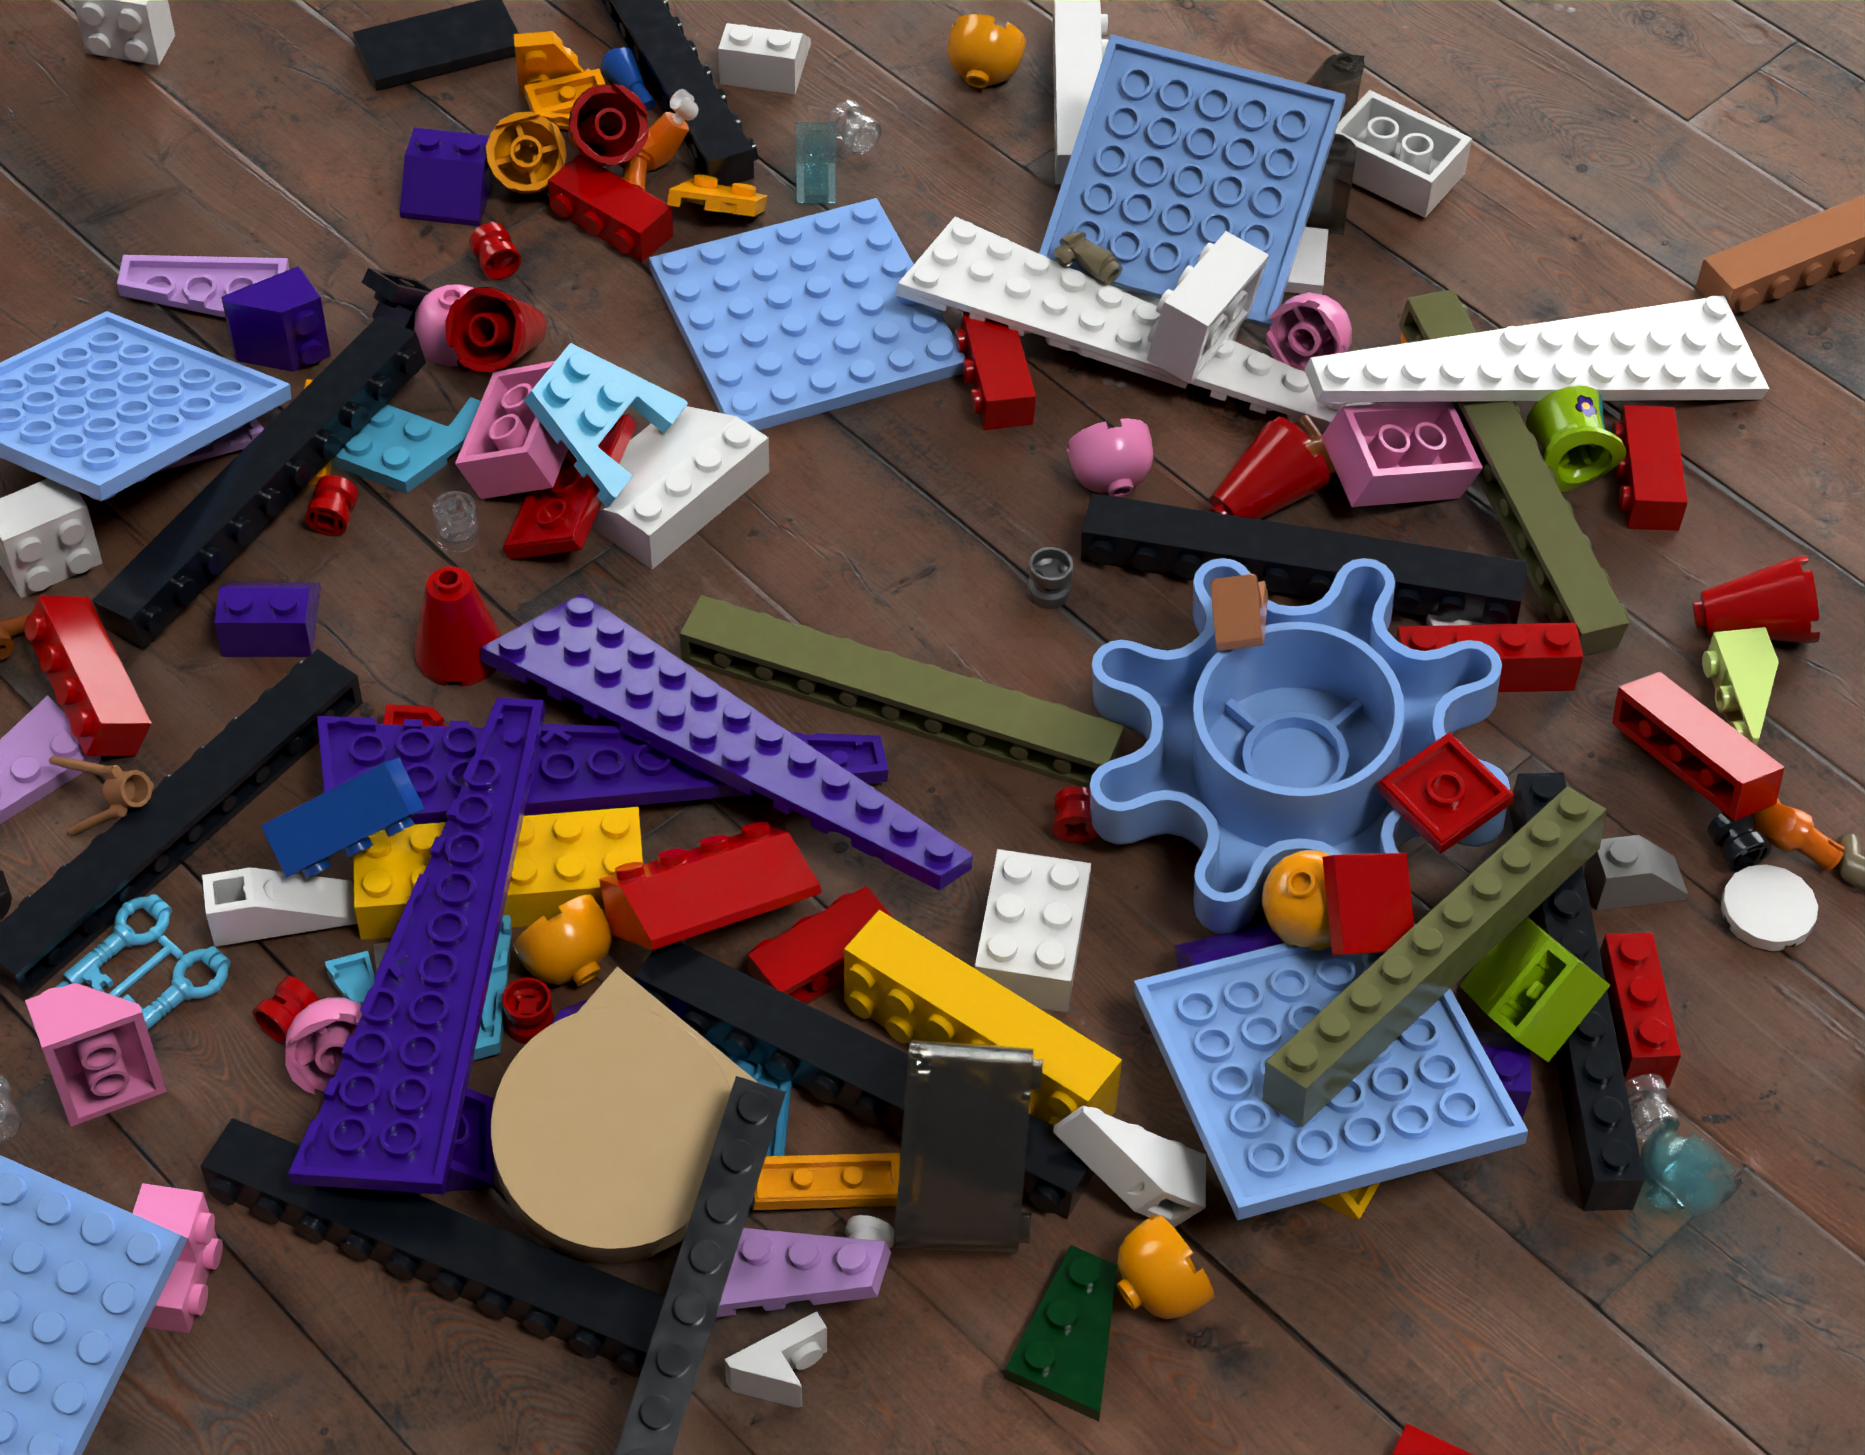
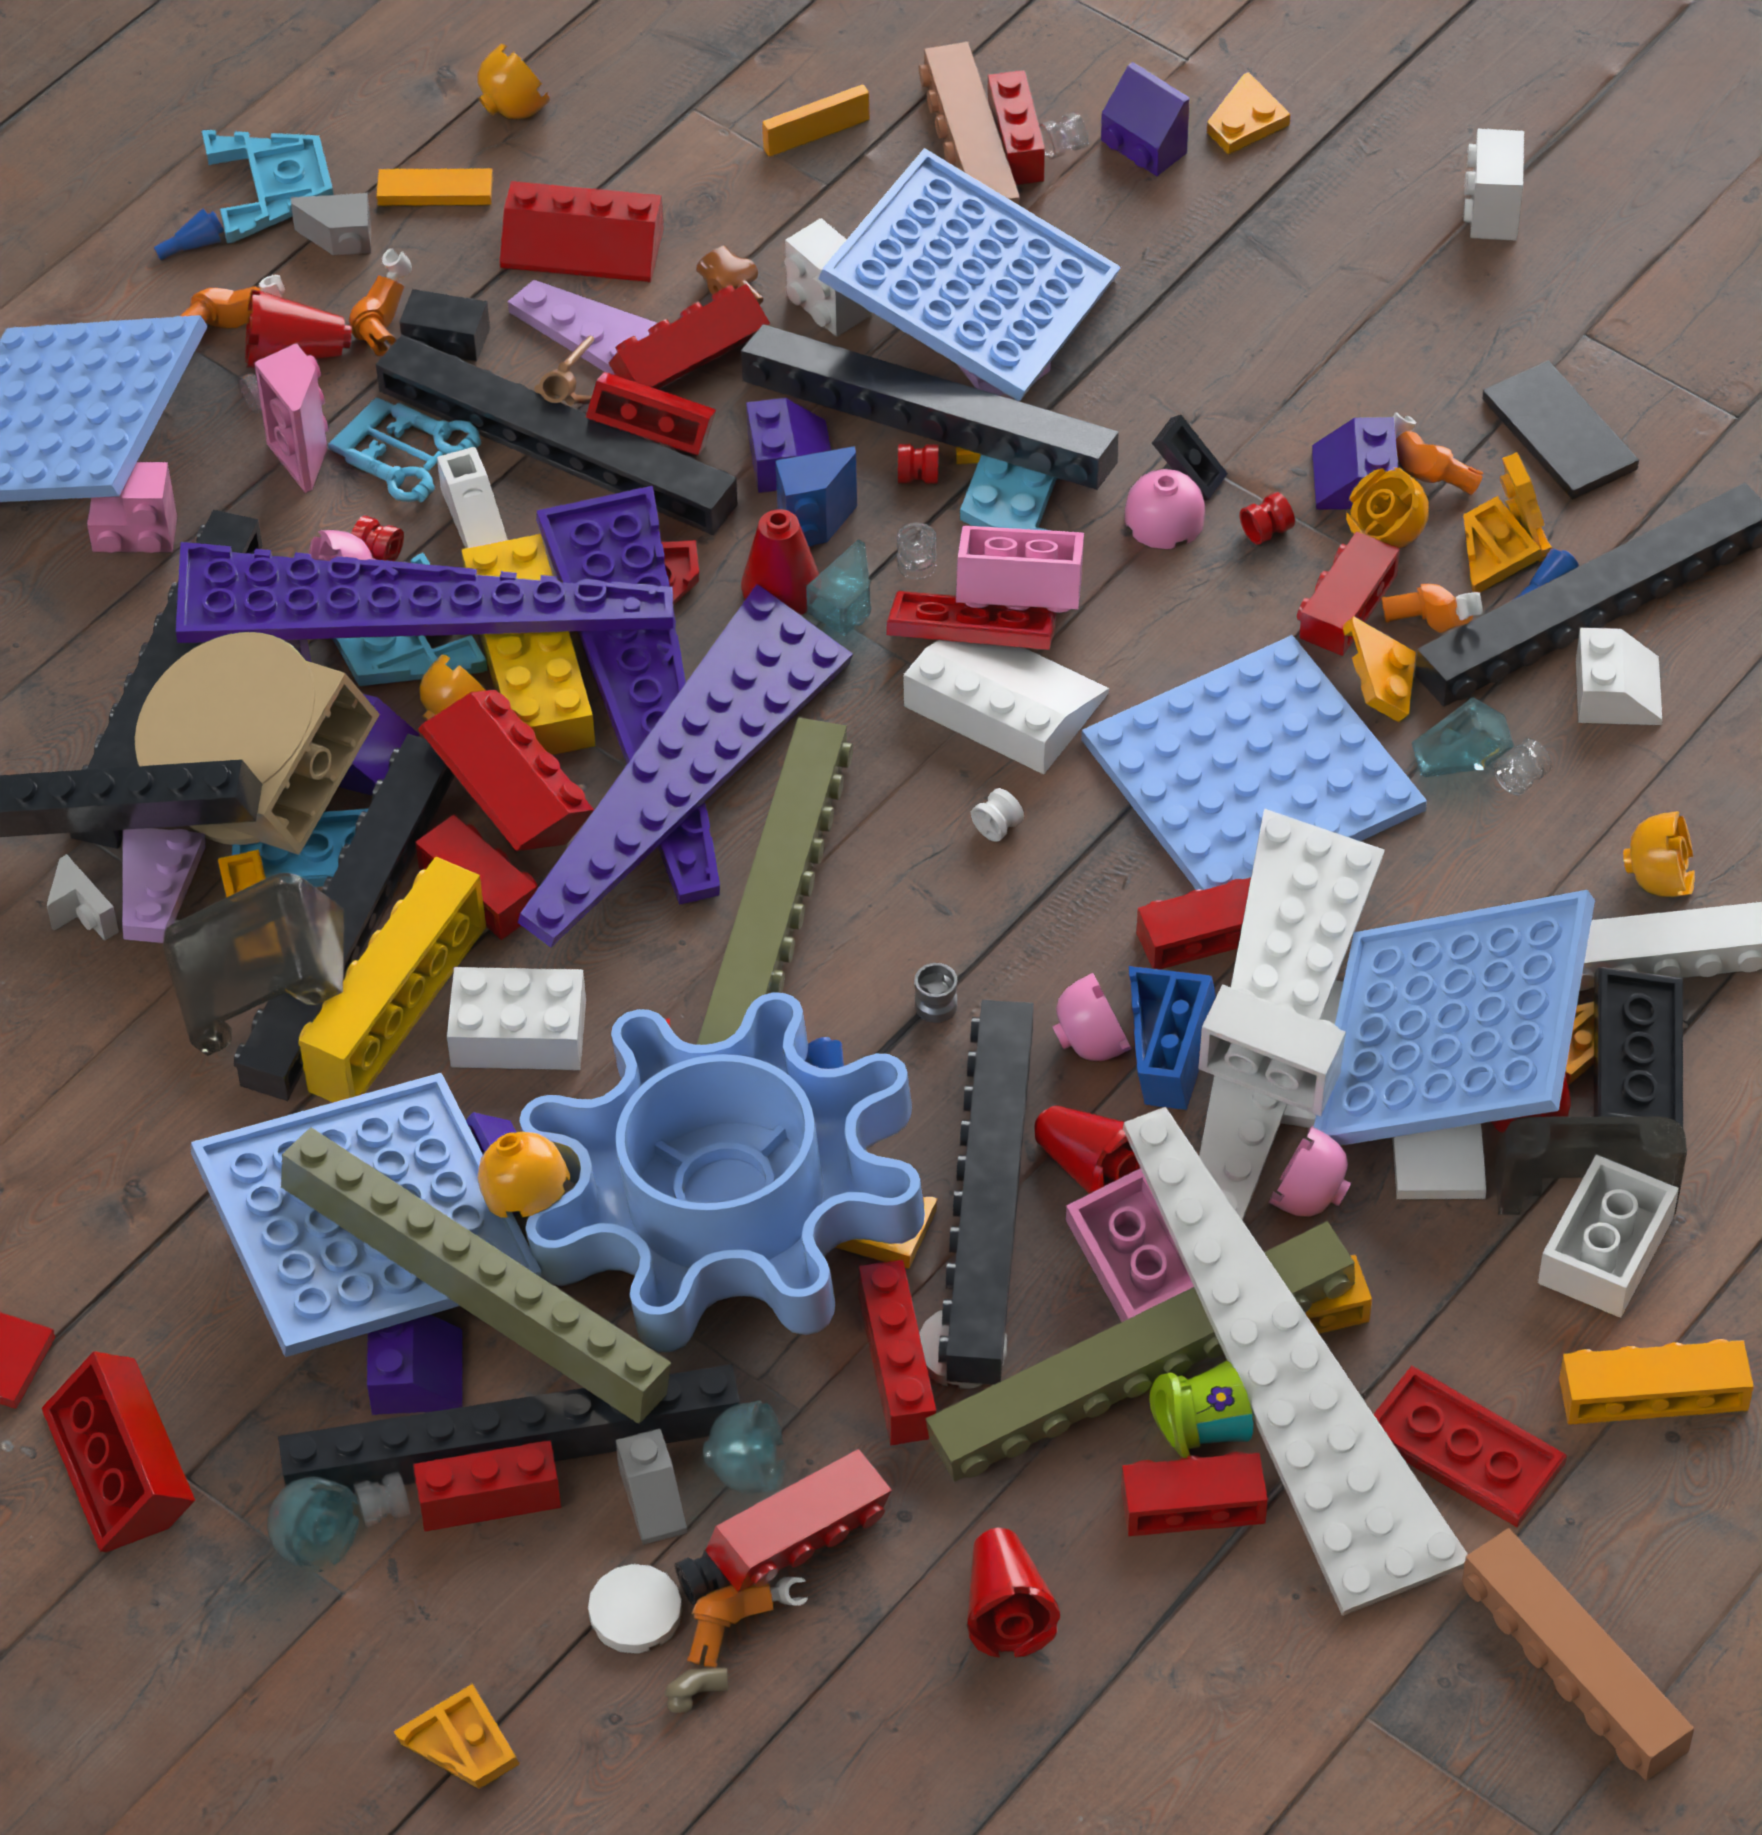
camera: 85 degrees right, 0 degrees up
lavender wing [117,255,290,318] -> none
dark purple slope [221,266,331,372] -> none
blue brick [261,758,425,879] -> none
red cone [445,287,547,372] -> none
red wheel [502,977,554,1044] -> none
wing [524,343,688,507] -> none
red cone [568,84,649,166] -> none
dark green wing [1004,1245,1117,1422] -> none
white slope [1053,1105,1206,1227] -> none
dark tan arm [1054,232,1123,285] -> none
light orange cylinder [1116,1214,1215,1320] -> none
nougat slope [1211,574,1268,651] -> none
red tile [1322,853,1414,956] -> none
red tile [1376,732,1514,855] -> none
lime slope [1460,917,1610,1062] -> none
yellowish green slope [1702,627,1779,746] -> none
none -> red slope [41,1351,196,1552]
none -> red brick [585,372,717,455]
none -> clear light blue cylinder [703,1401,785,1493]
none -> blue slope [775,447,857,546]
none -> clear light blue slope [806,539,871,636]
none -> white wheel [971,788,1024,842]
none -> blue wedge [1129,966,1216,1110]
none -> red tile [1373,1365,1567,1528]
none -> orange arm [1393,412,1483,495]
none -> light orange brick [1559,1339,1754,1425]

